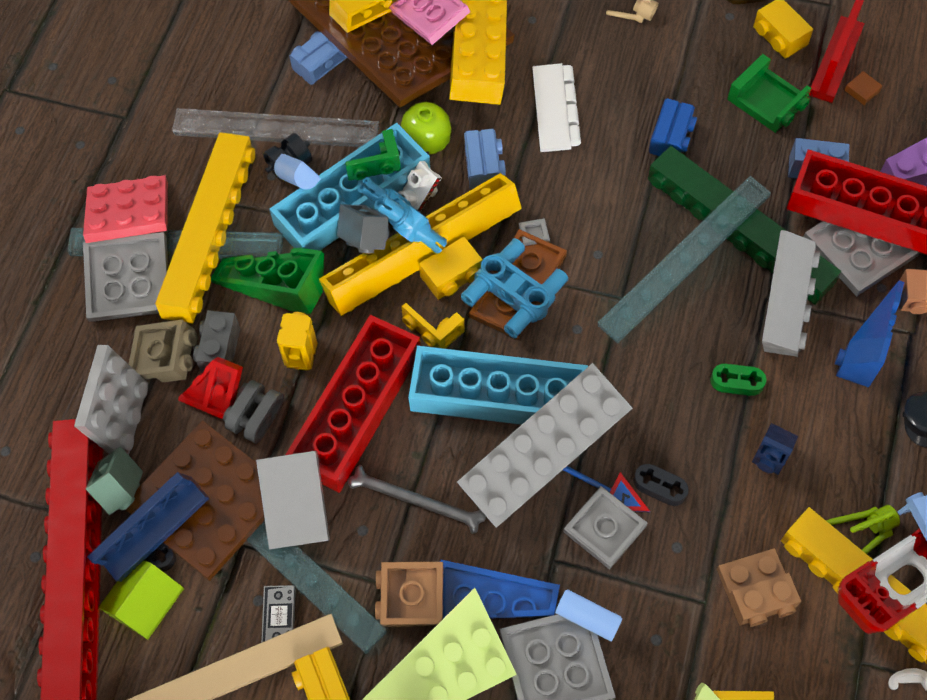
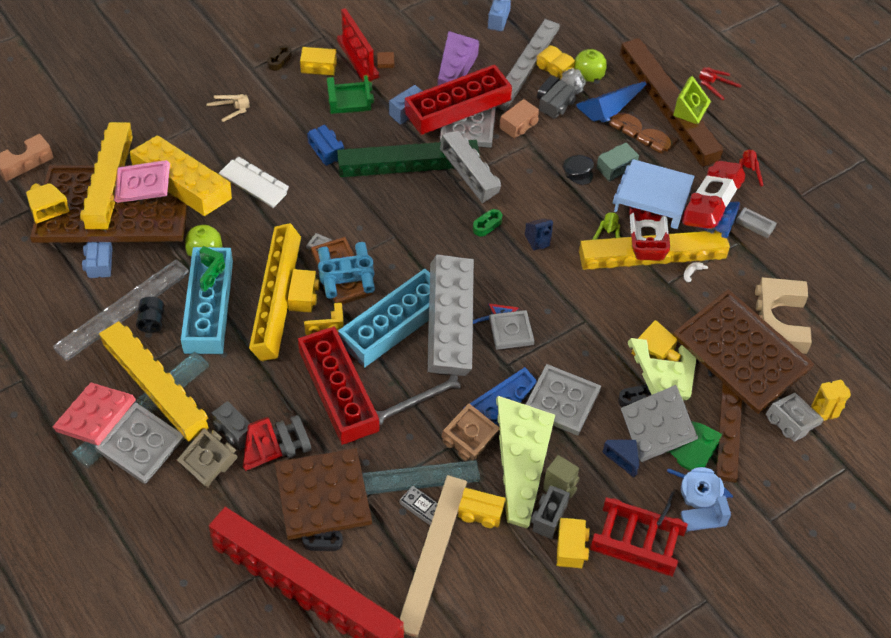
camera: 55 degrees left, 10 degrees down
light grey plate [74,345,148,455] -> none
sand green brick [86,446,143,515] -> none
dark blue fence [87,472,210,582] -> none
lime slope [98,561,184,640] -> none
green wedge [211,248,324,314] -> none
light grey tile [256,451,330,550] -> none
light blue brick [274,154,320,189] -> none
yellow brick [277,312,318,371] -> none
dark grey brick [337,204,389,253] -> none
dark azure piece [358,177,447,253] -> none
white hips [398,161,442,212] -> none
medium blue brick [464,129,505,189] -> none
light blue brick [555,589,622,642] -> none
clear light blue tile [598,176,771,344] -> none
black beam [634,464,689,506] -> none
medium nougat plate [717,548,801,627] -> none
blue wedge [834,280,904,387] -> none

